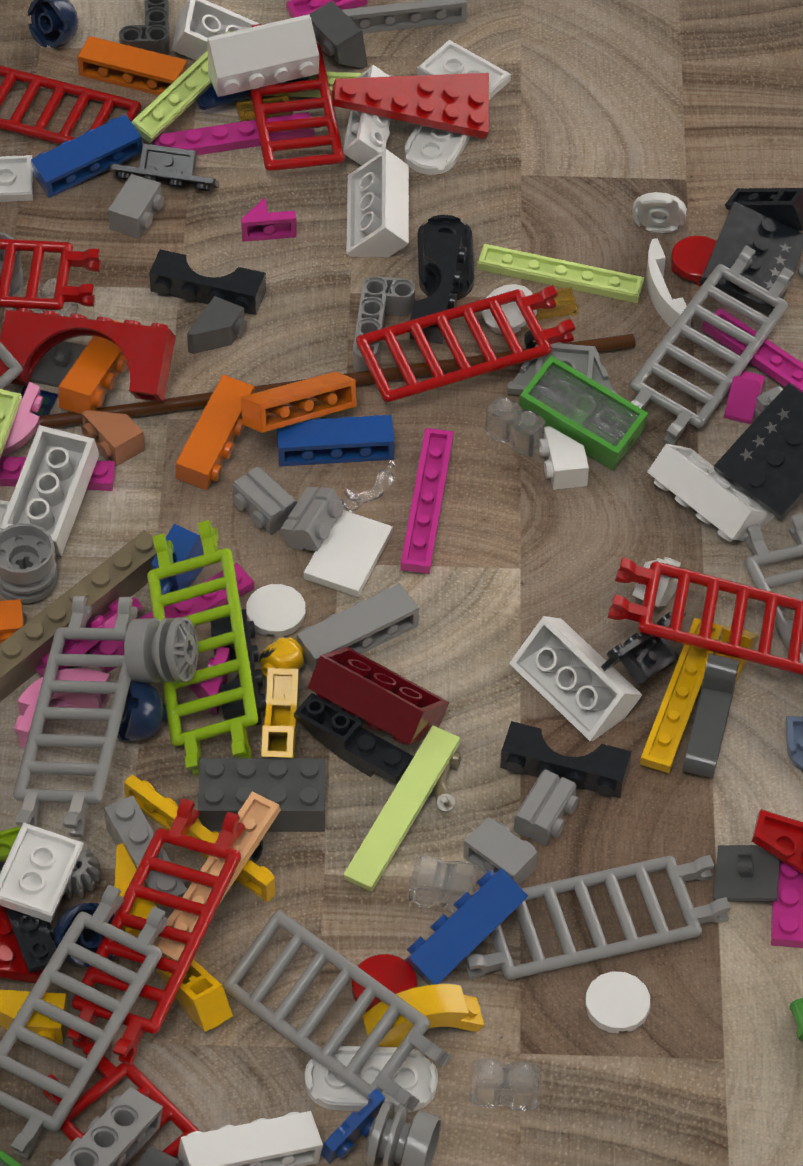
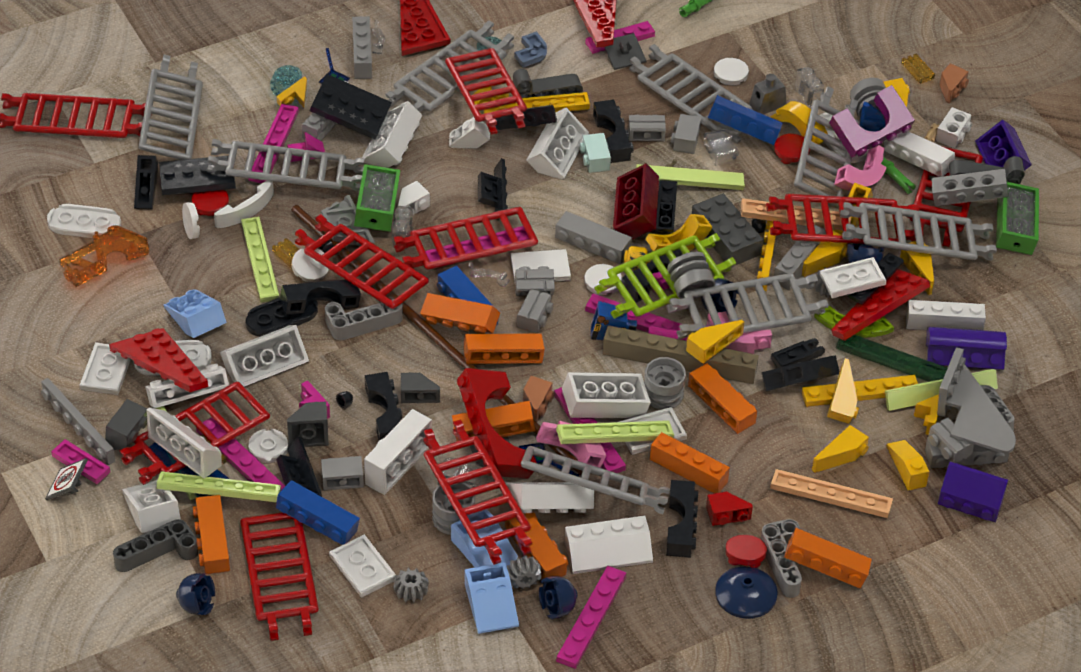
camera: 120 degrees left, 5 degrees down
none -> white tile [47,204,121,239]
none -> clear orange piece [59,225,149,287]
none -> light blue slope [164,289,227,338]
none -> white tile [248,429,288,463]
none -> dark grey slope [287,402,329,447]
none -> black hinge [336,391,353,408]
none -> white brick [364,409,432,495]
none -> red bar [394,207,538,270]
none -> black bracket [478,158,508,221]
none -> light aqua brick [580,133,611,173]
none -> yellow slope [686,320,744,363]
none -> flat silver torso [749,74,787,115]
none -> arch [829,85,915,158]
none -> bright pink arch [834,145,886,191]
none -> bright green pin [881,156,916,194]

